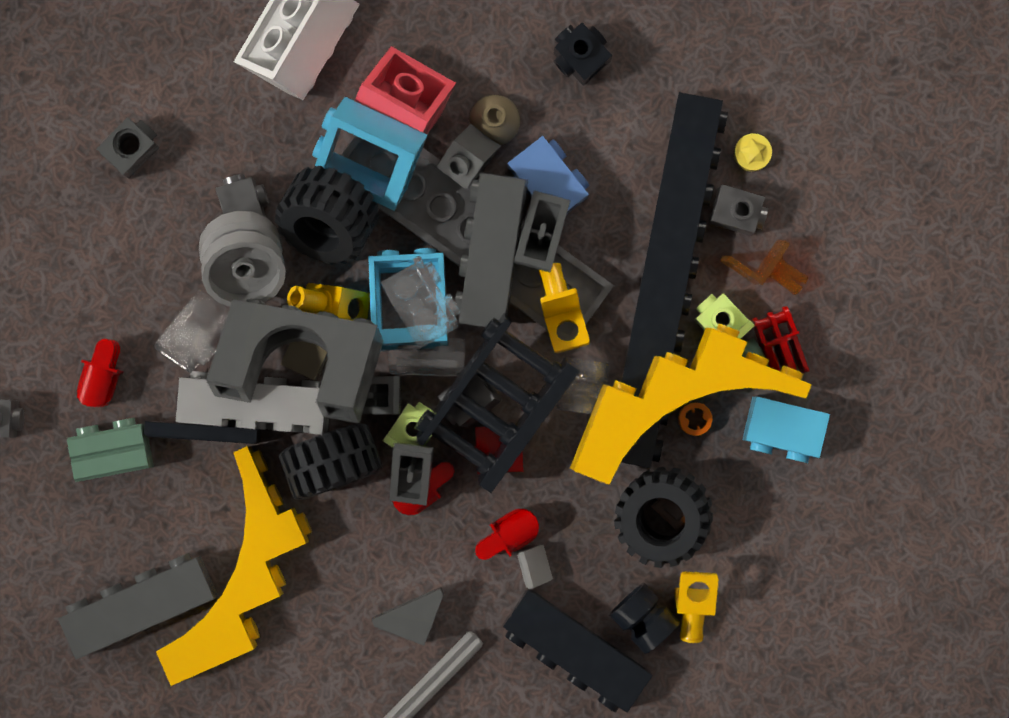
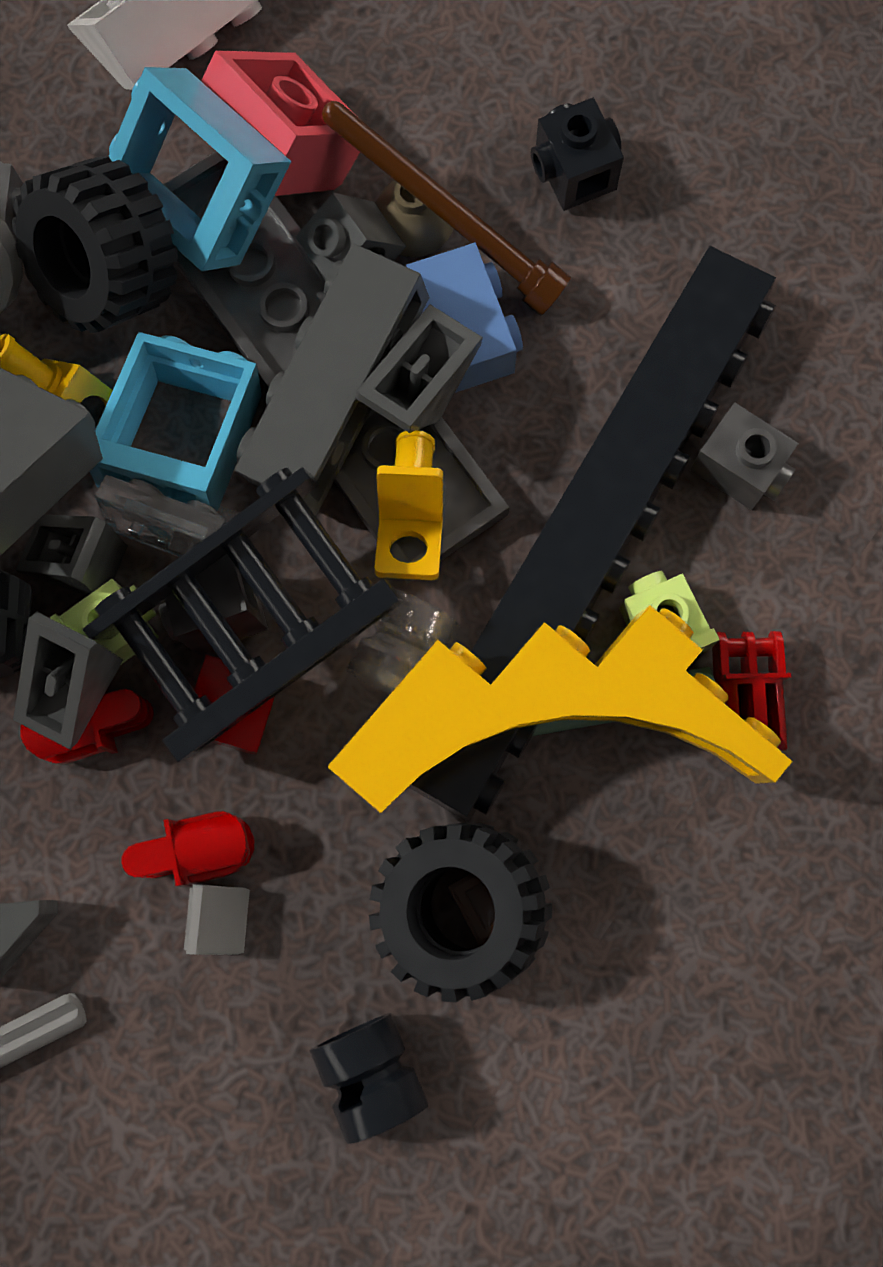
camera: 20 degrees right, 10 degrees down
clear bracket [381,256,460,350] -> none
black brick [503,588,653,713] -> none
yellow bracket [674,572,719,643] -> none
orange bush [678,402,713,436] -> none
clear orange bracket [720,240,808,295] -> none
light yellow tile [734,133,772,172] -> none
medium azure brick [742,396,830,463] -> none
none -> reddish brown piece [322,101,571,316]

